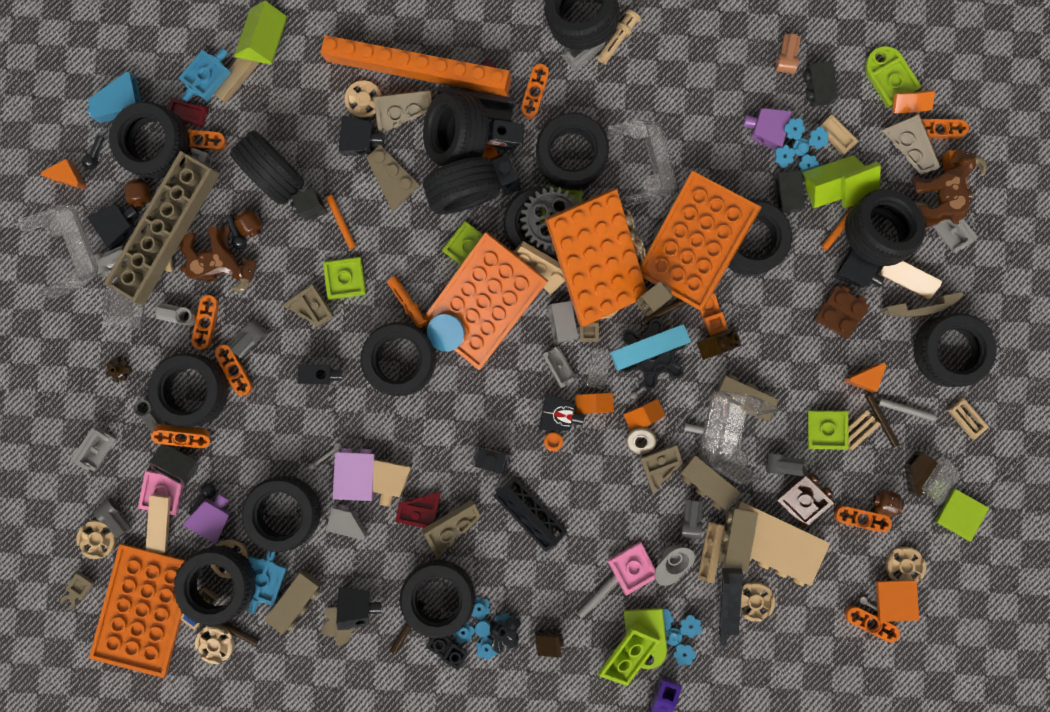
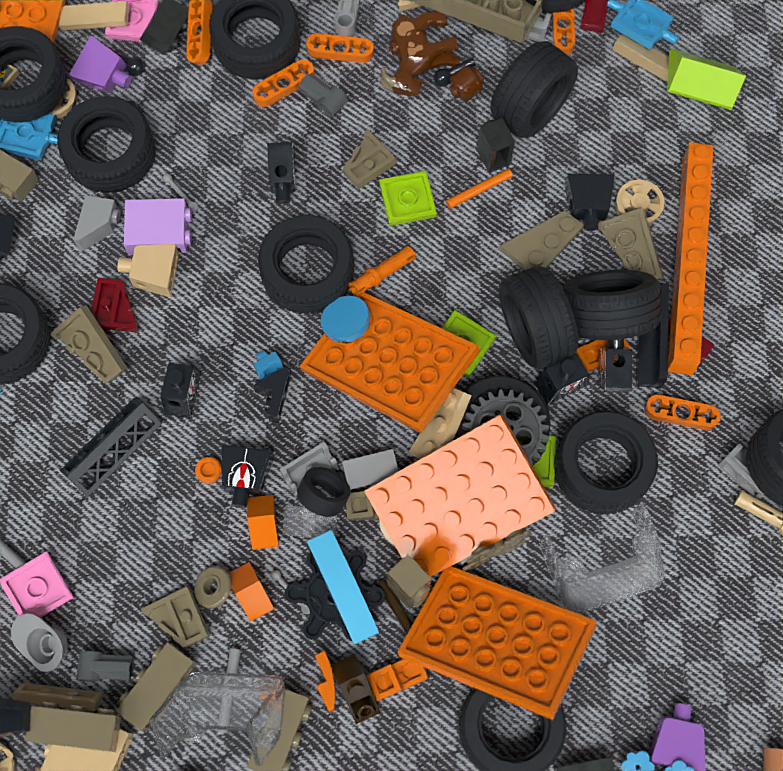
camera: 85 degrees right, 15 degrees down
none -> dark azure tile [253,350,284,380]
none -> black slope [254,367,291,423]
none -> black tyre [297,467,351,517]
none -> orange slope [315,651,336,713]

